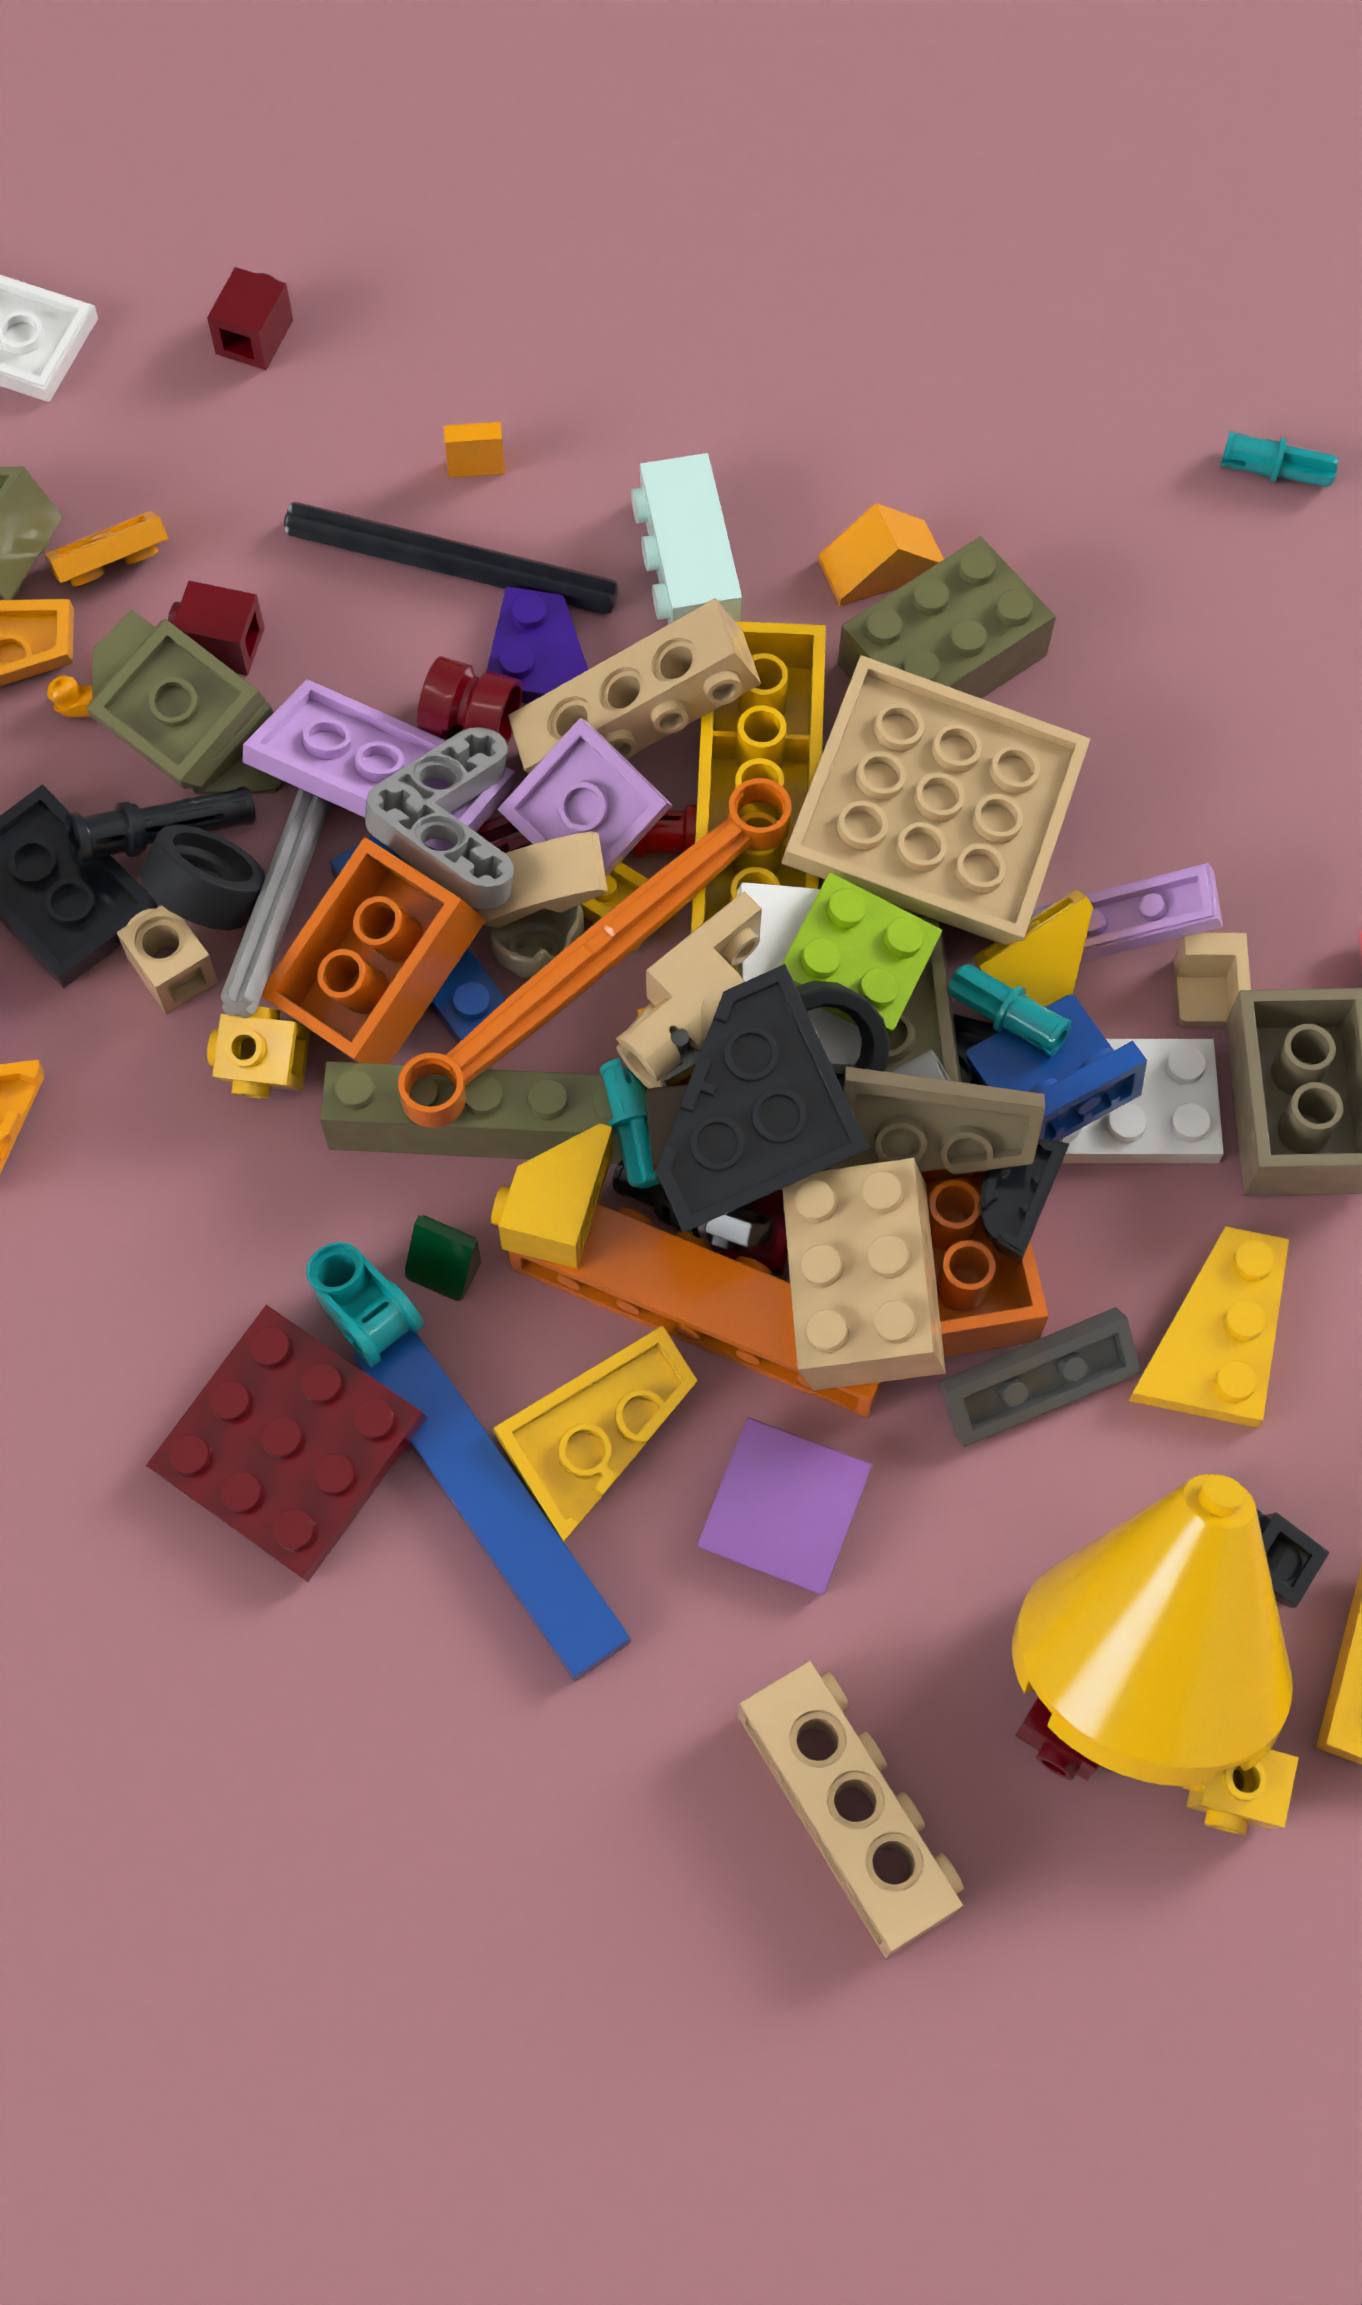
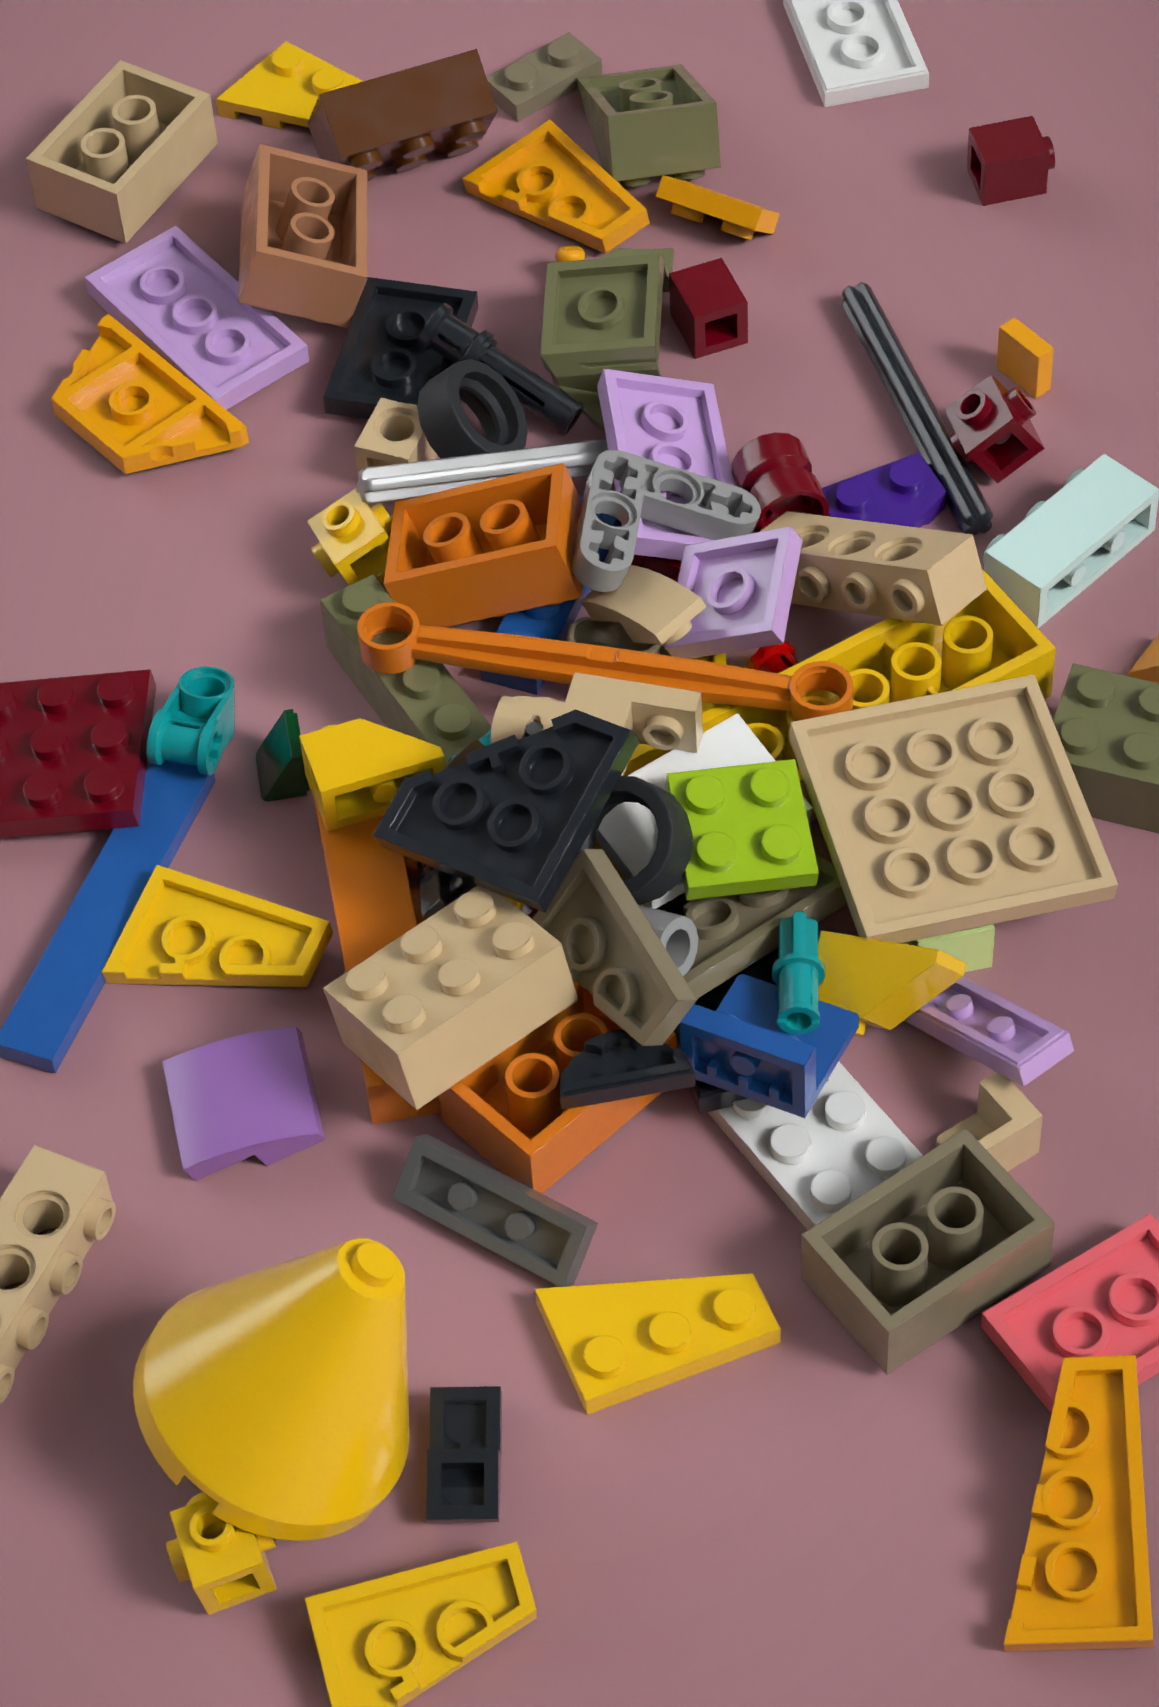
camera: 60 degrees right, 15 degrees down
none -> dark red brick [945,374,1045,484]

